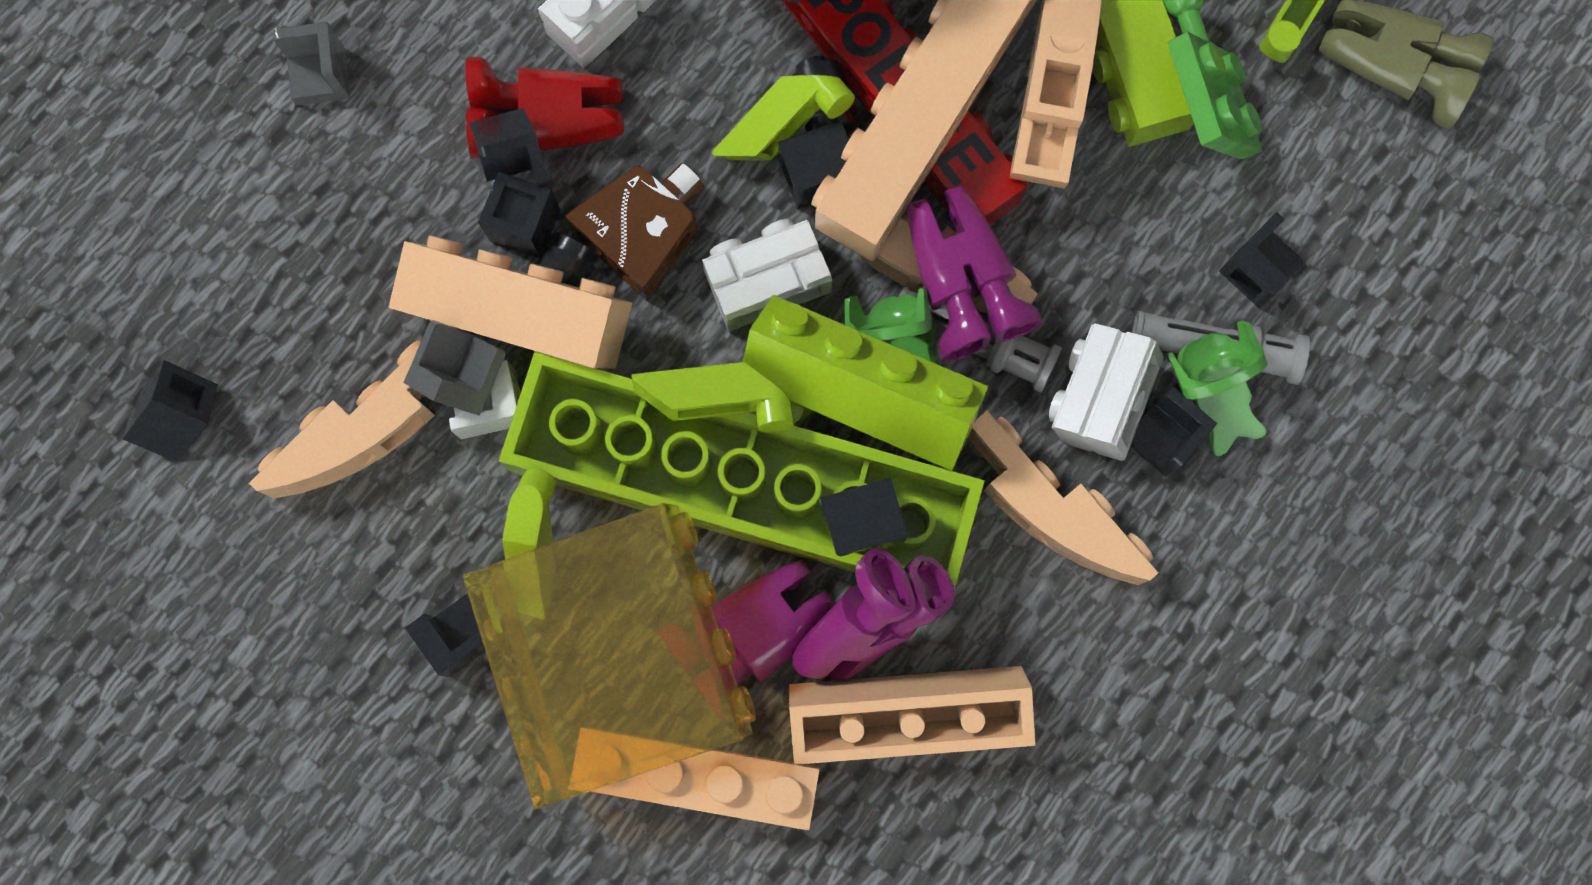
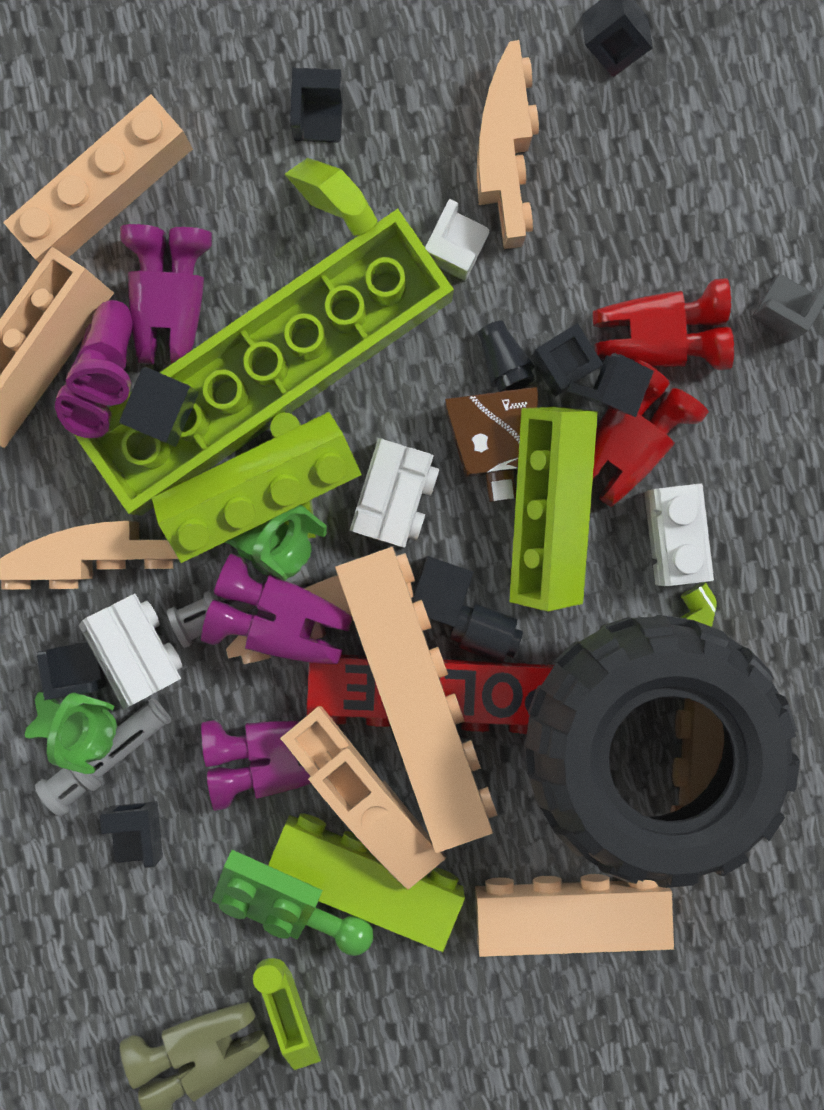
camera: 125 degrees right, 10 degrees up
light nougat brick [389,235,632,369] -> none
dark grey panel [403,320,505,416] -> none
clear yellow panel [462,503,756,809] -> none
lime piece [632,362,793,432] -> none
lime piece [711,75,855,161] -> none
none -> magenta piece [201,720,312,811]
none -> lime brick [509,407,598,612]
none -> red piece [593,278,734,370]

